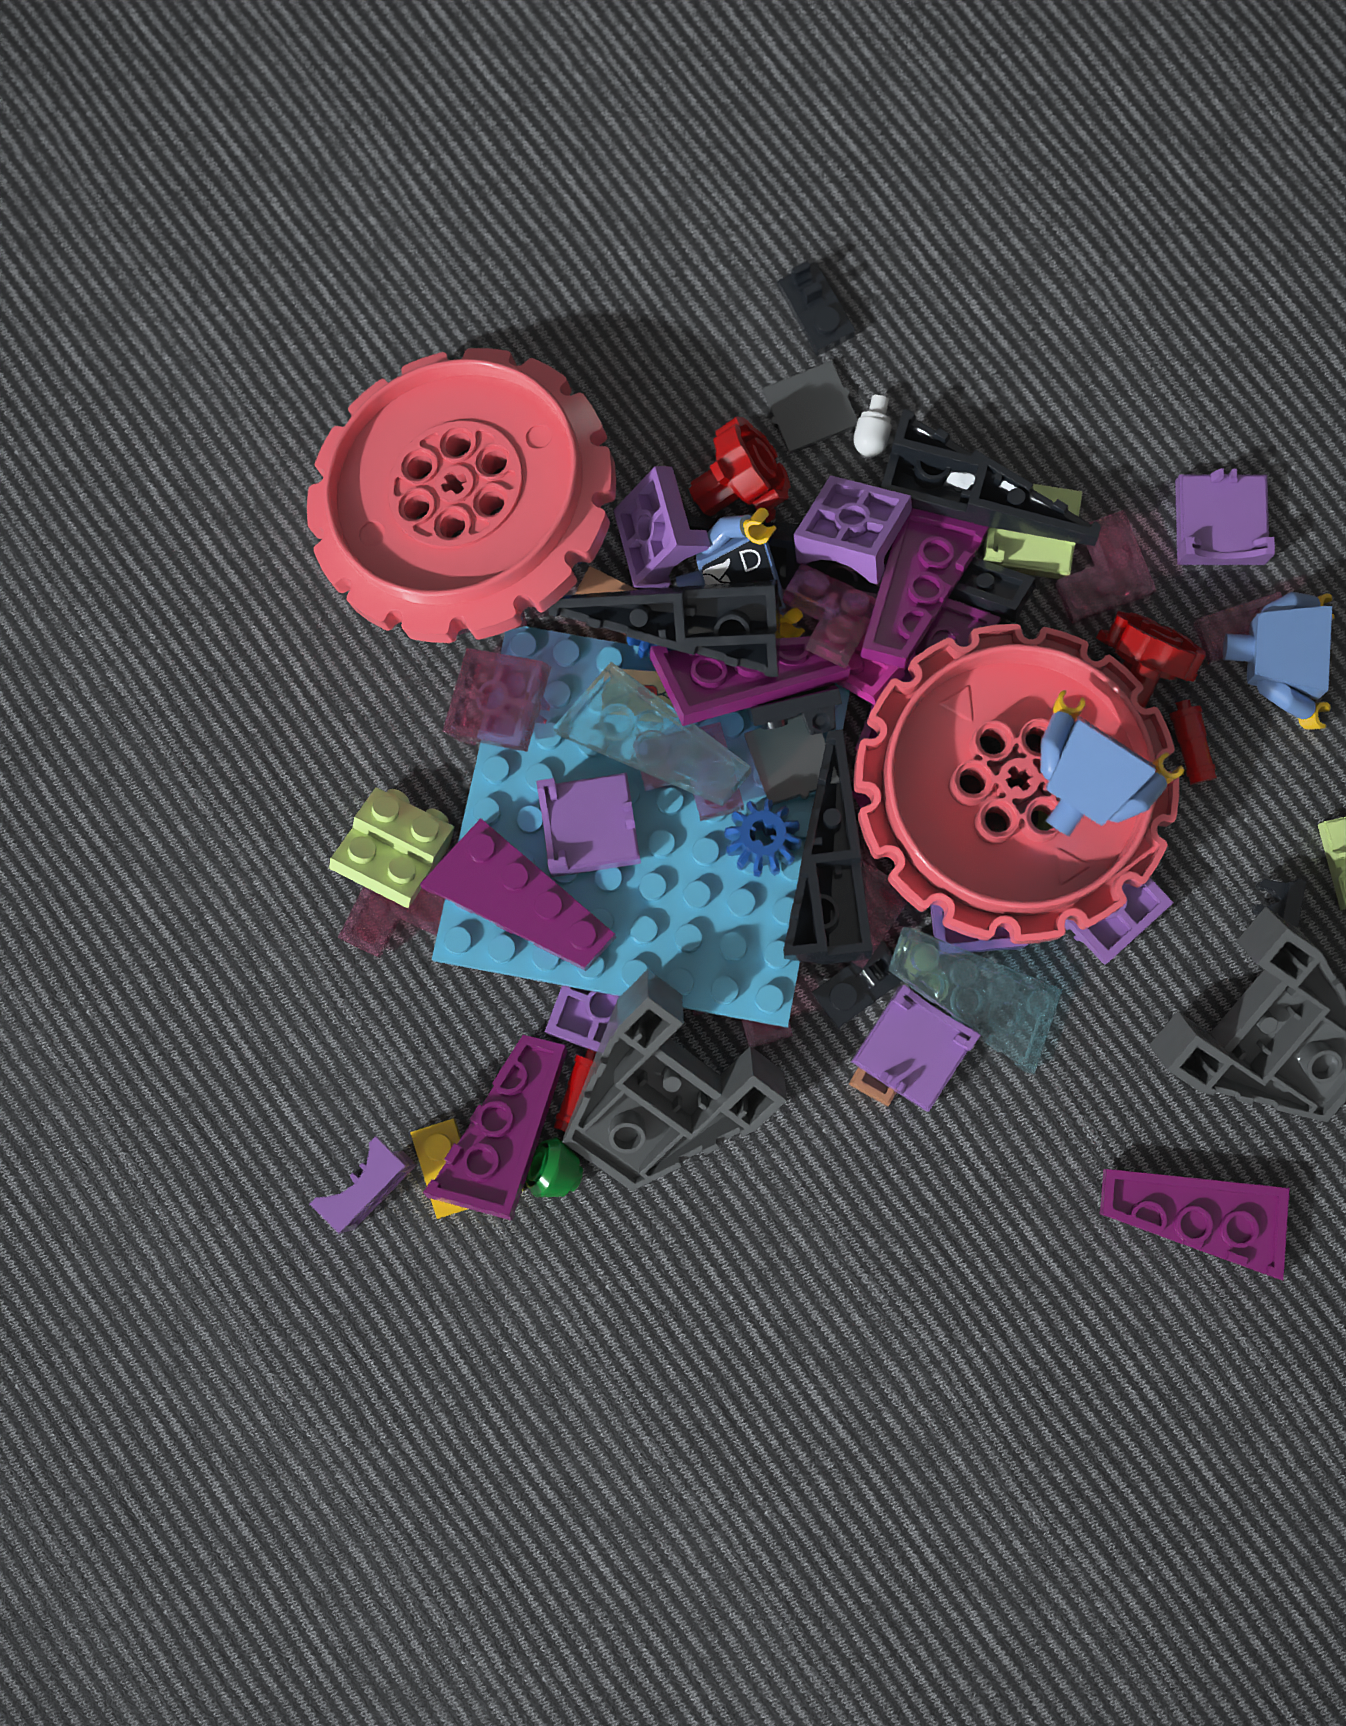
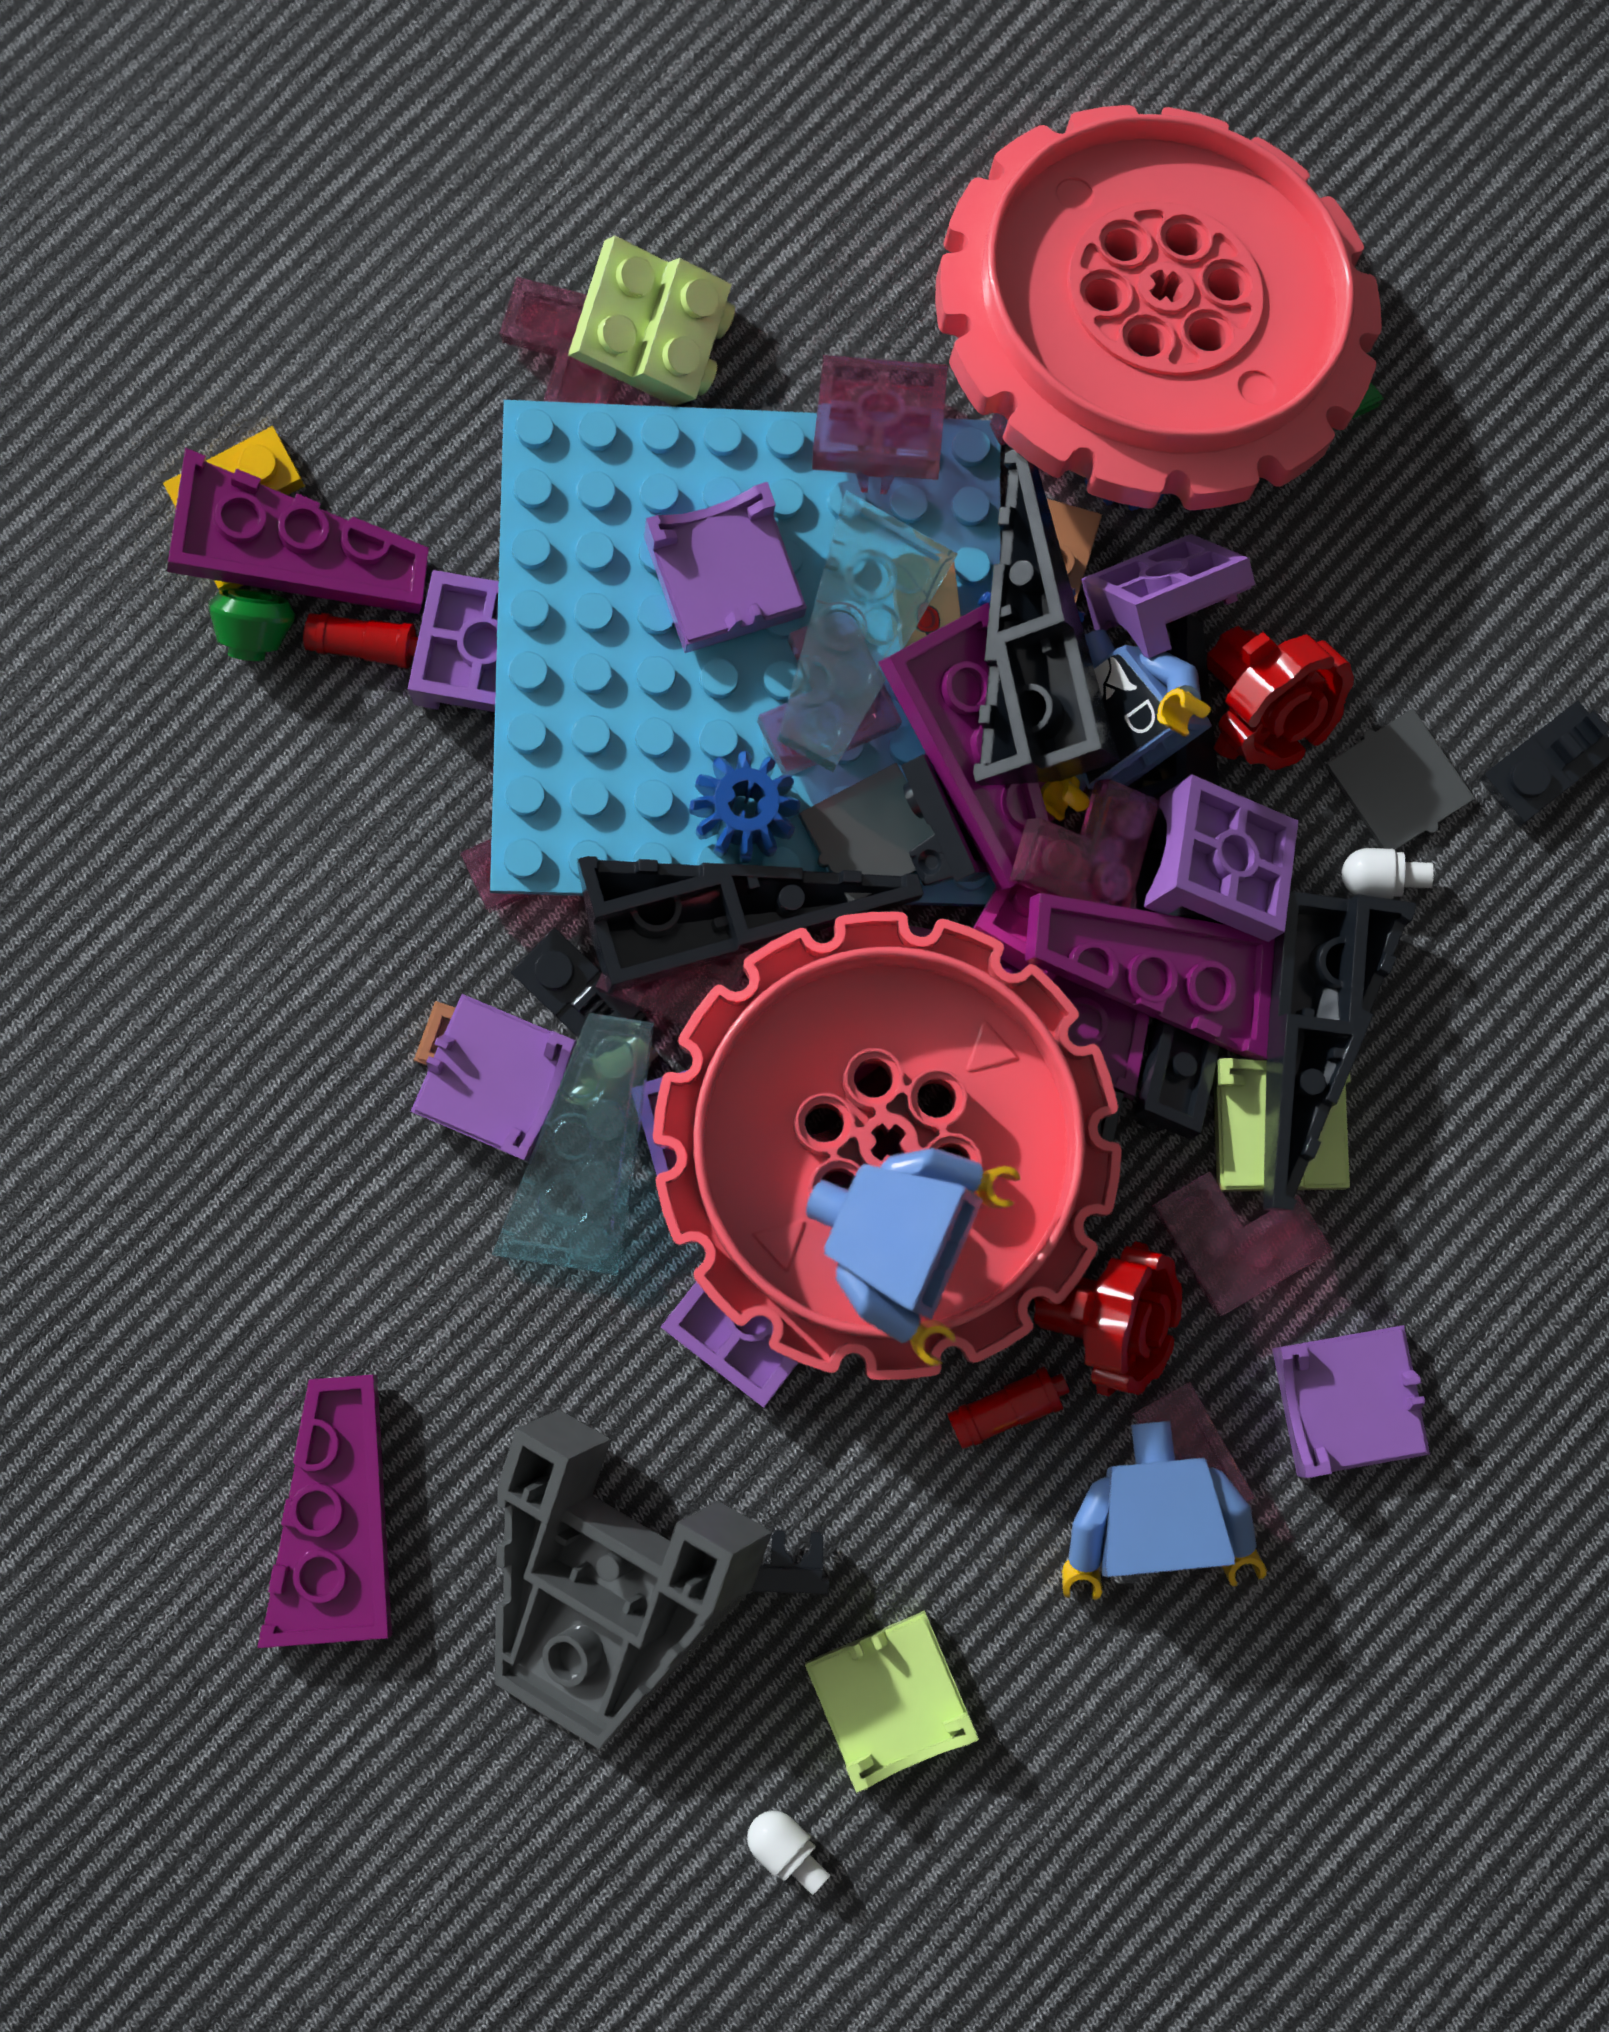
camera: 80 degrees right, 0 degrees up
medium lavender piece [310,1136,417,1234] -> none
magenta wing [419,818,616,971] -> none
dark grey wedge [563,969,787,1191] -> none

